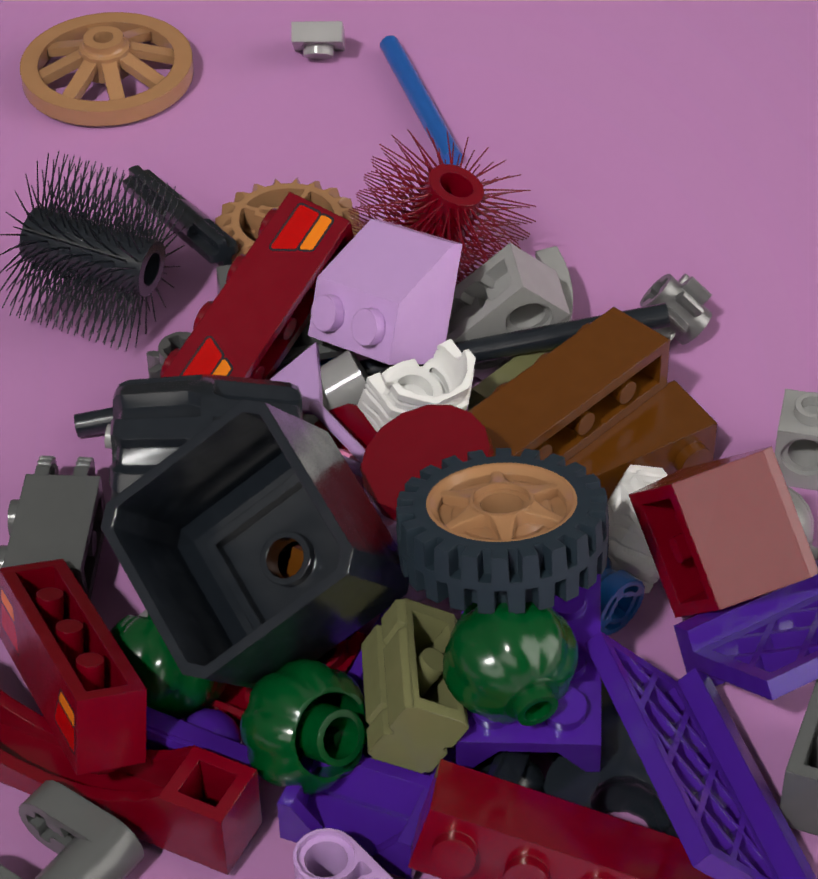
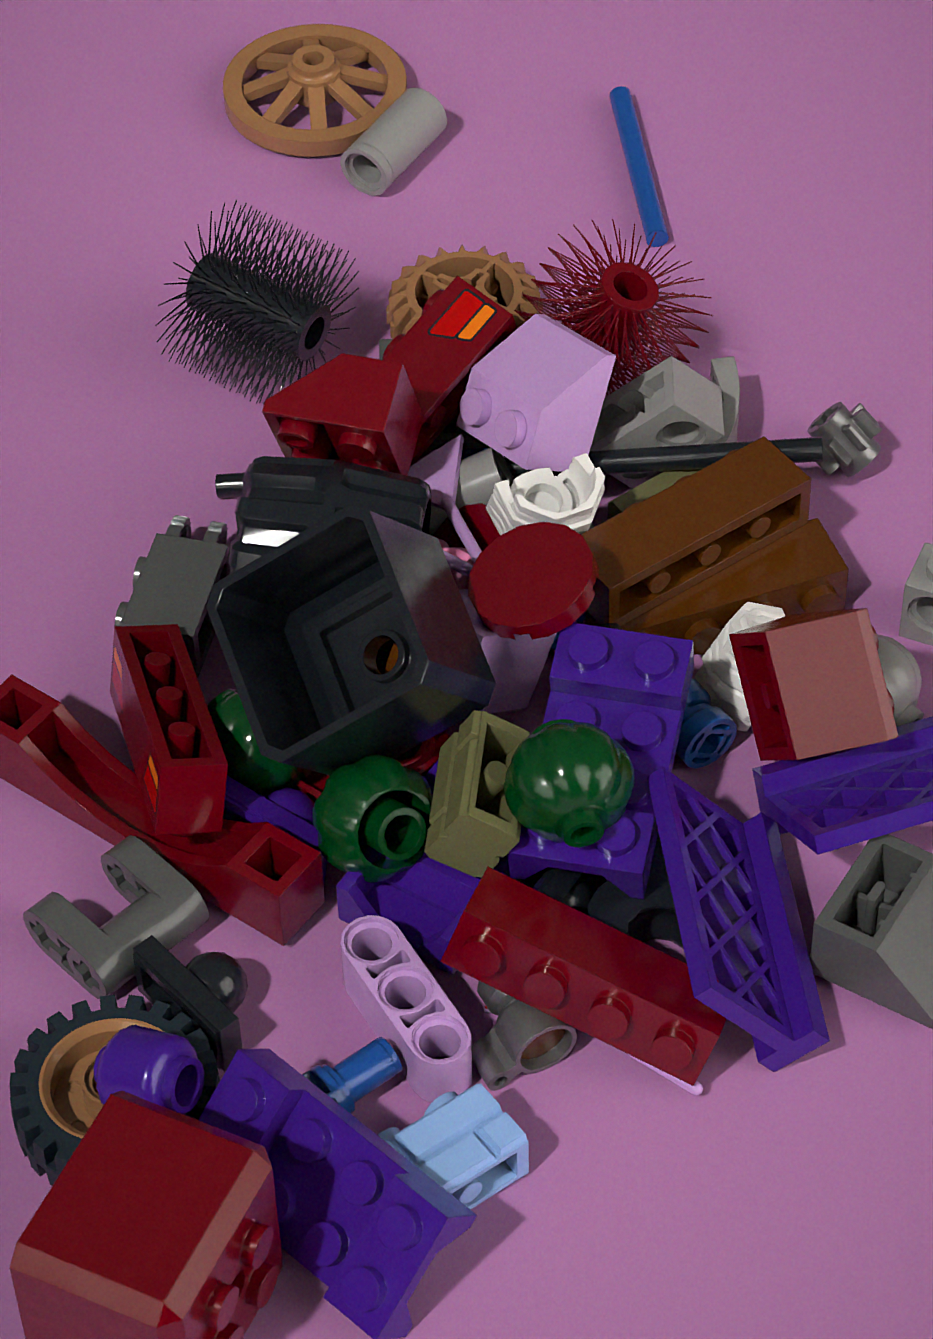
camera: 10 degrees right, 5 degrees up
black axle [122,165,239,266] -> none
light grey plate [291,21,345,59] -> none
black wheel [396,448,609,614] -> none
none -> dark red slope [262,353,424,476]
none -> light grey pin [340,88,447,196]

